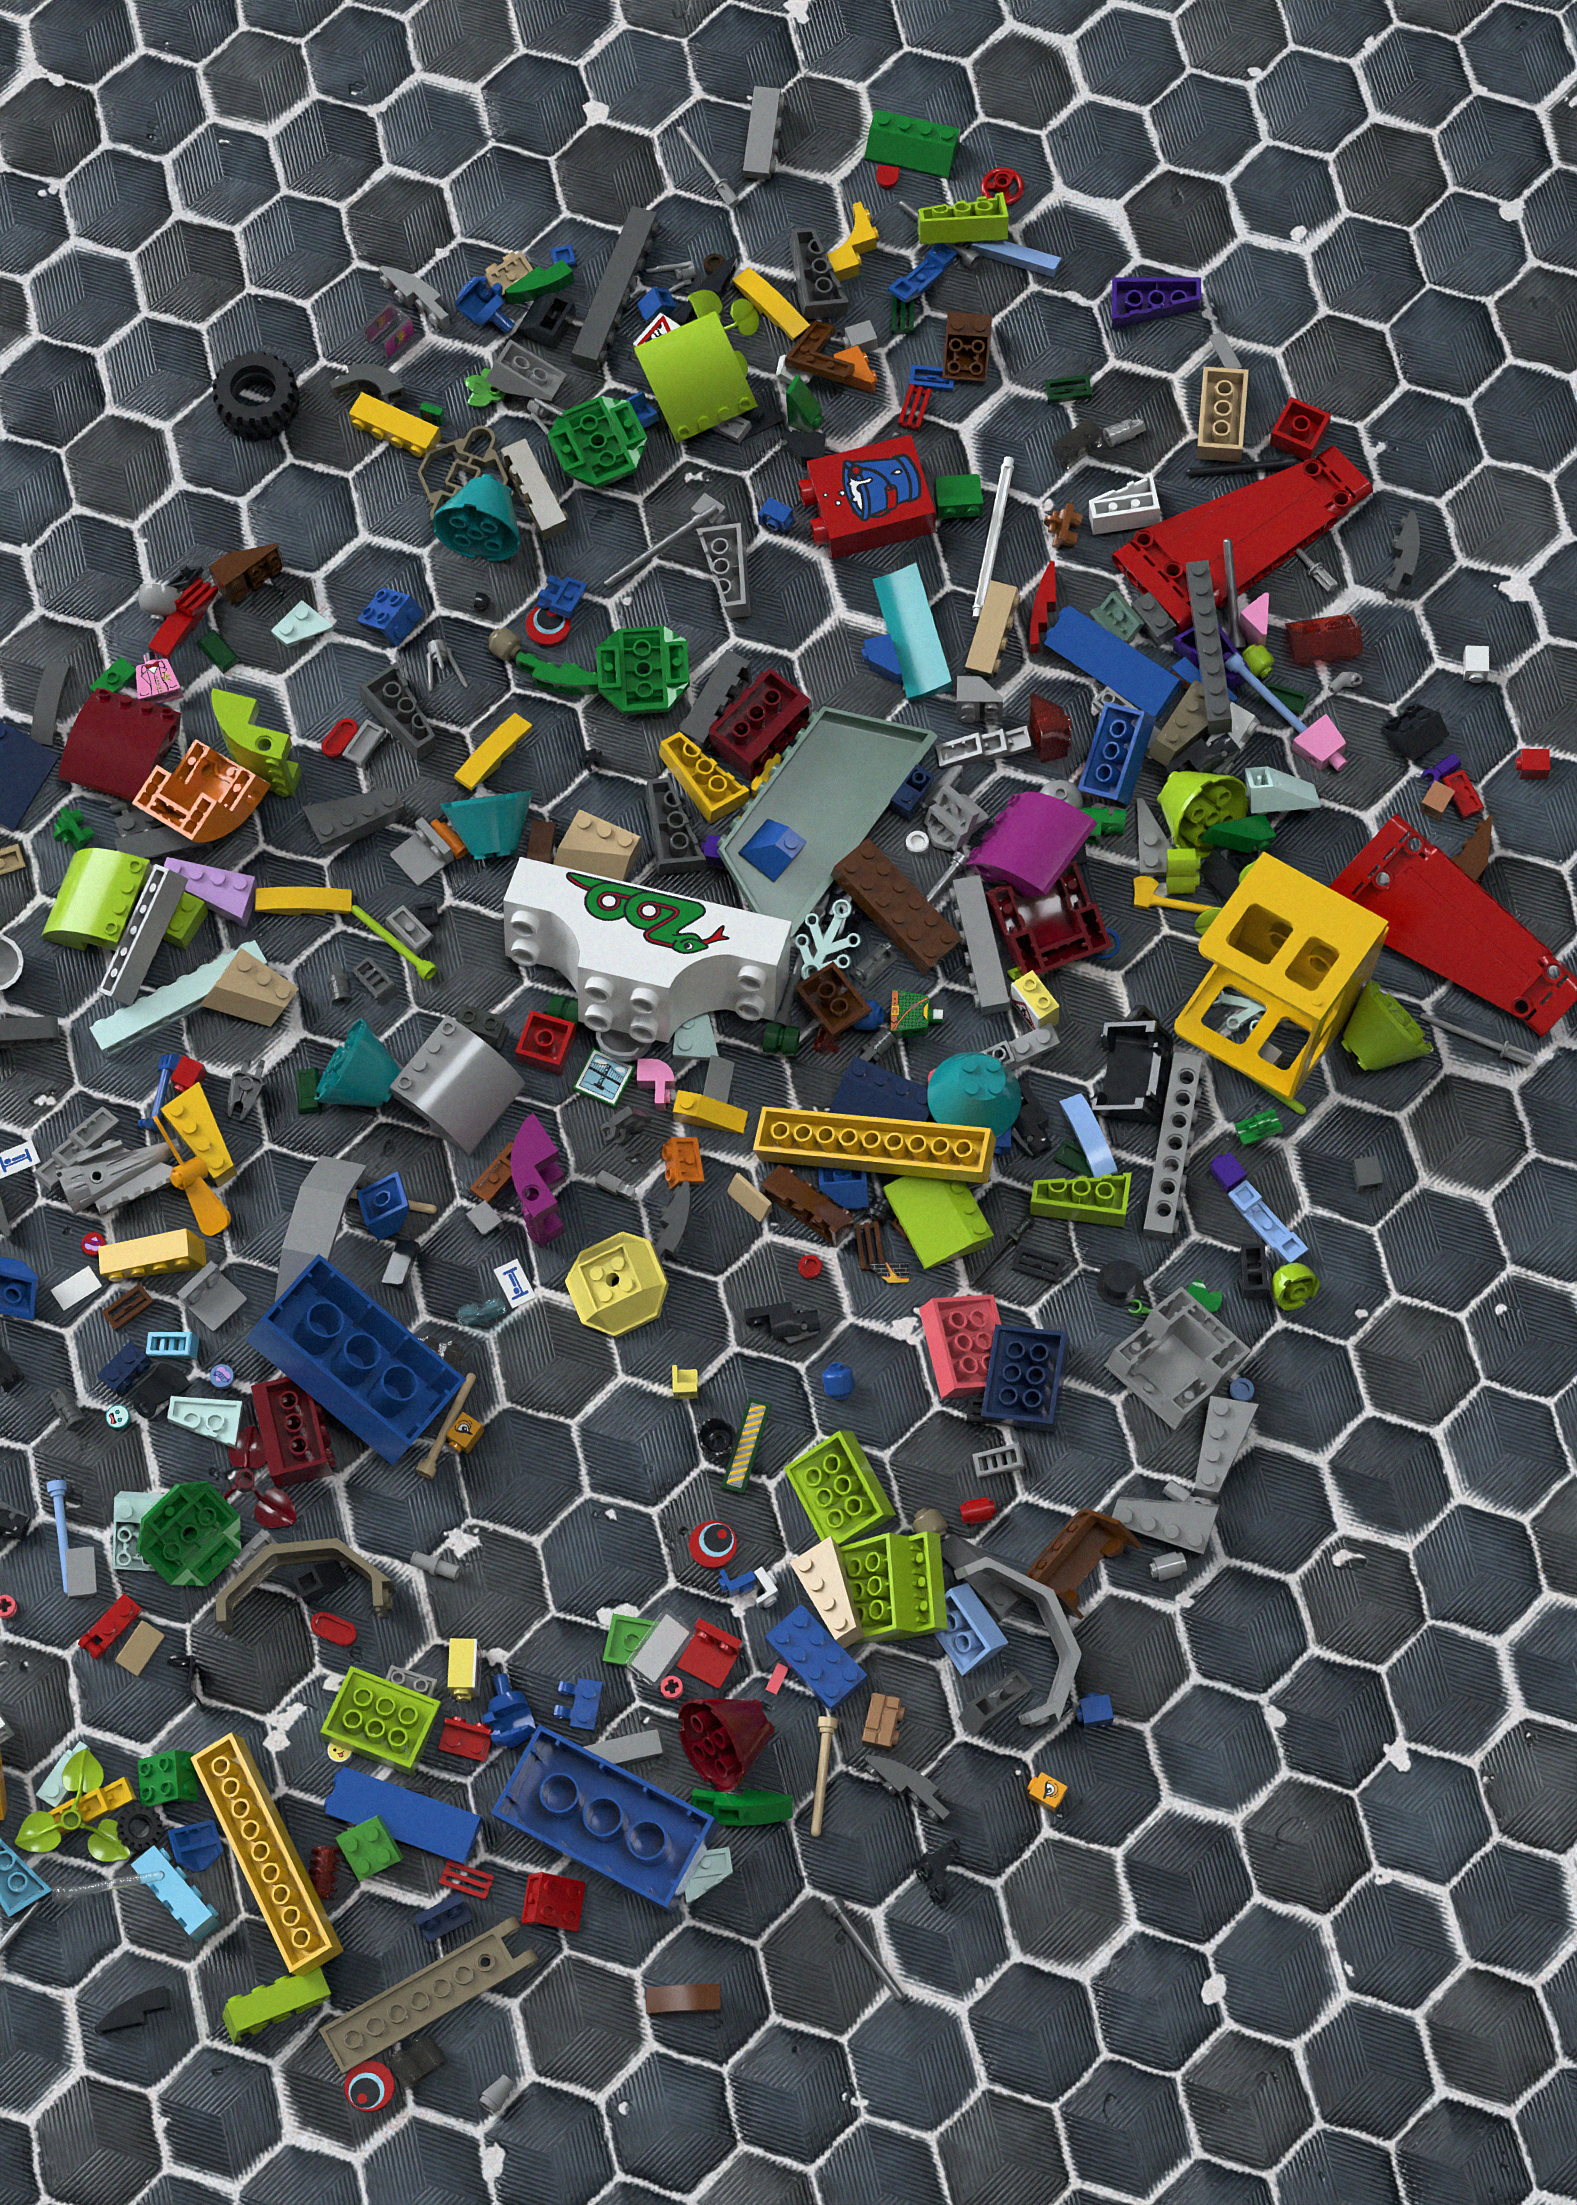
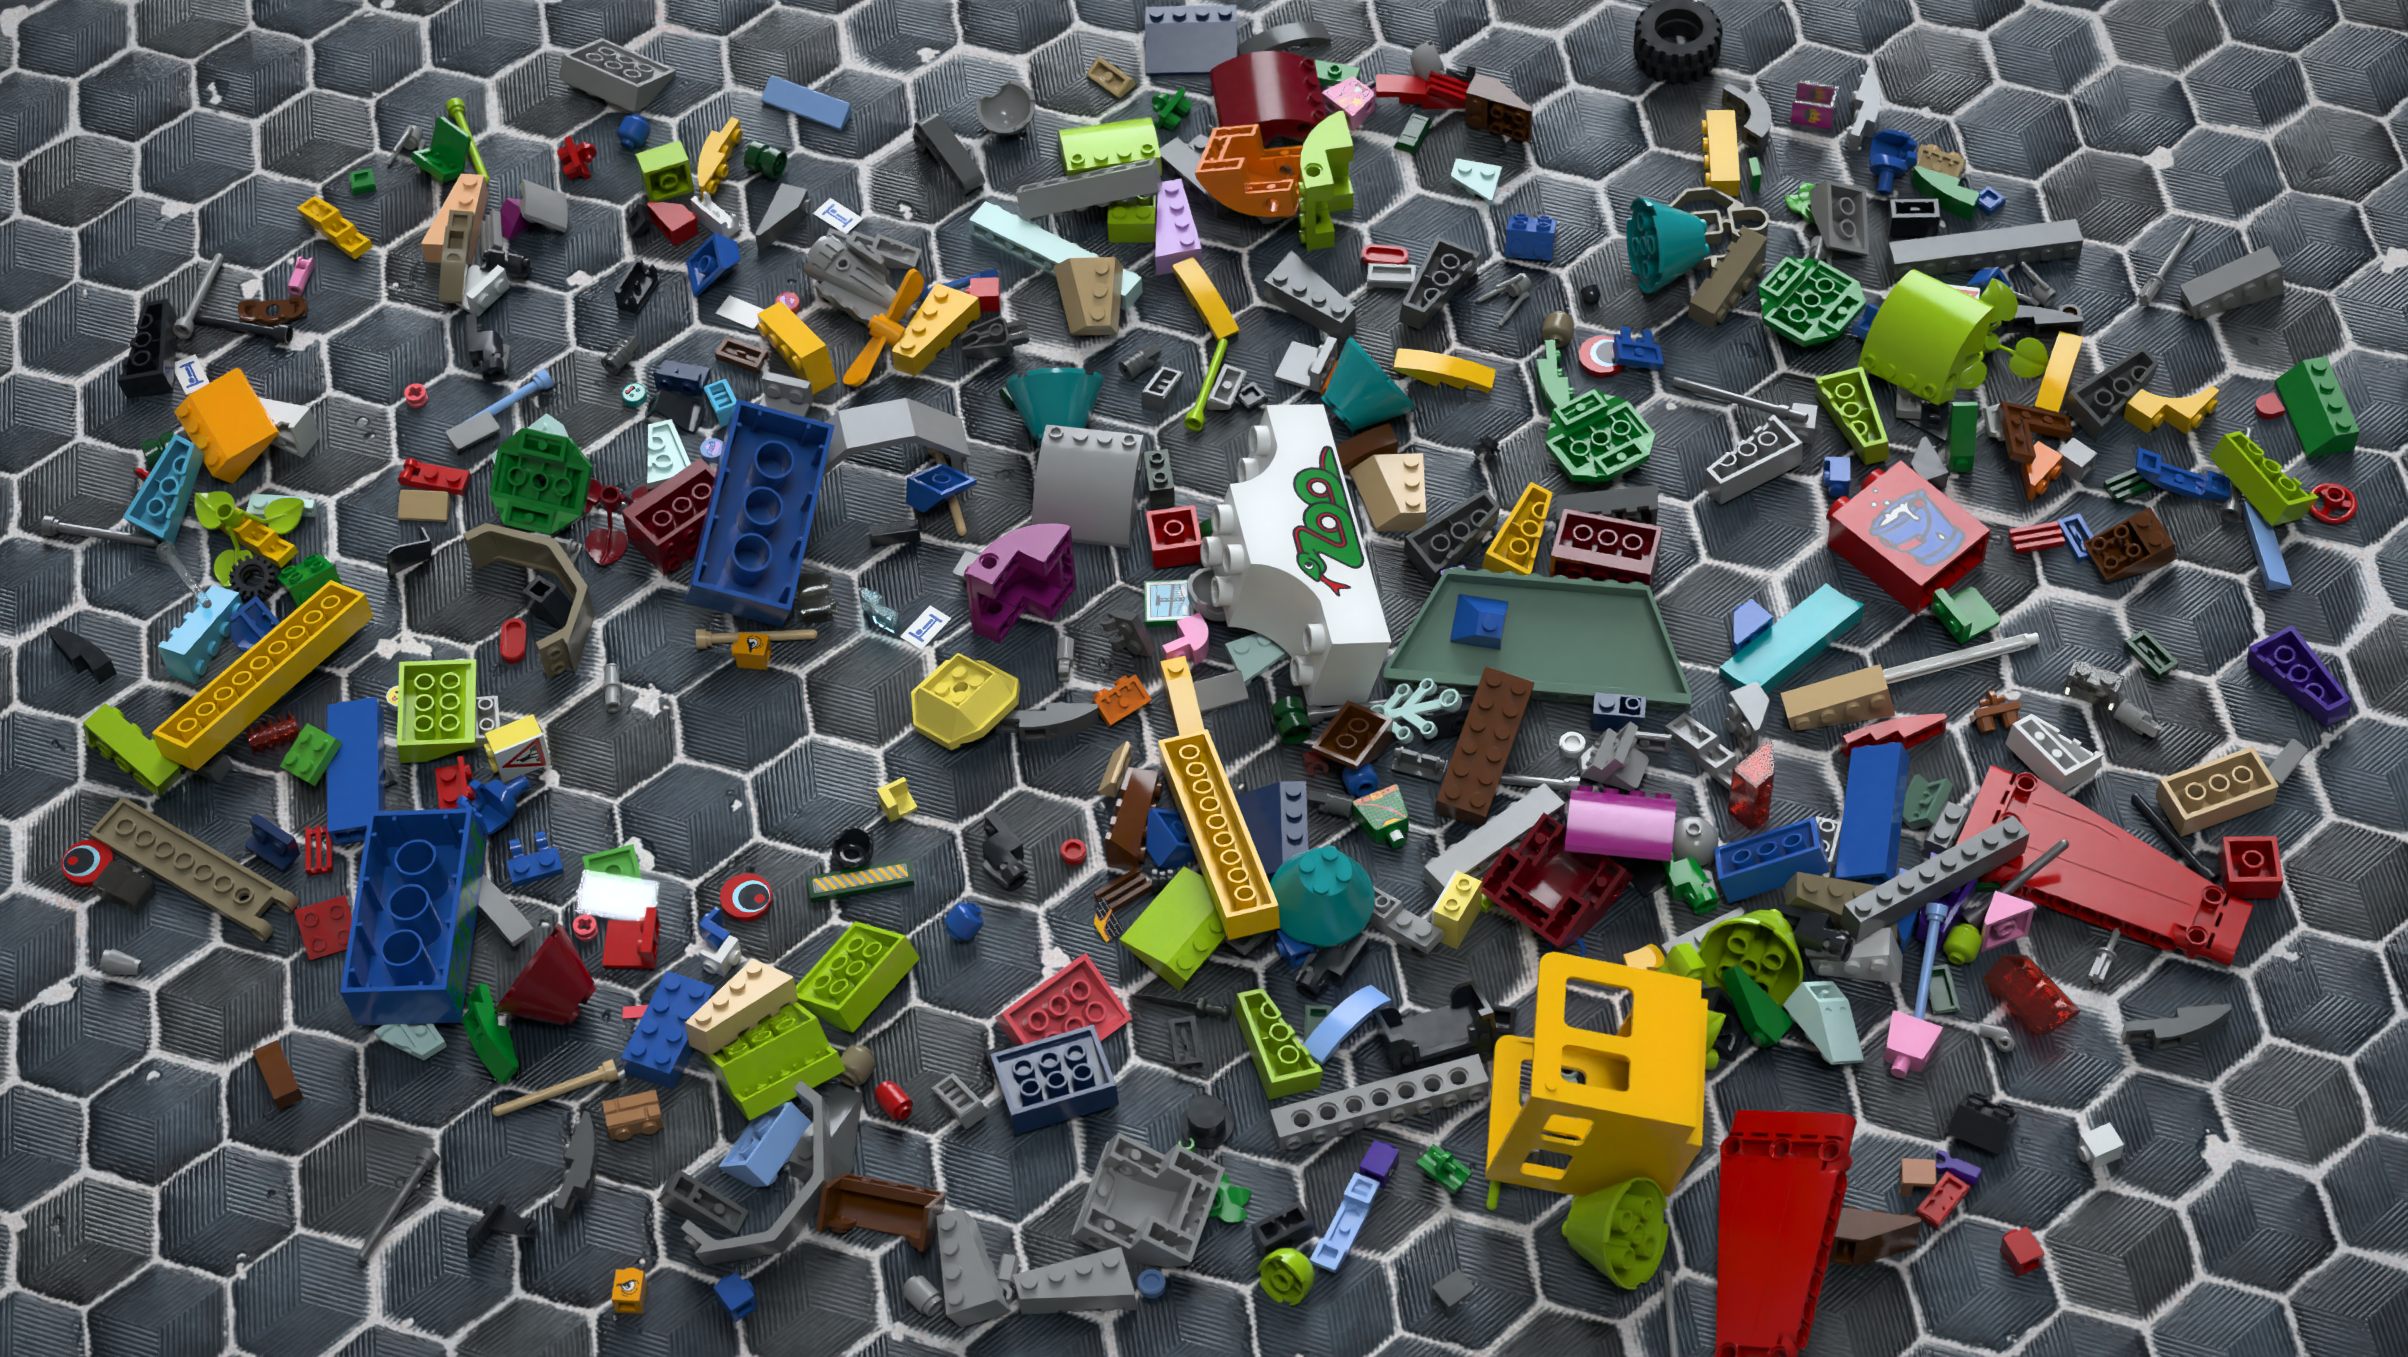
camera: 60 degrees right, 15 degrees down
none -> lime wedge [1815,366,1889,465]

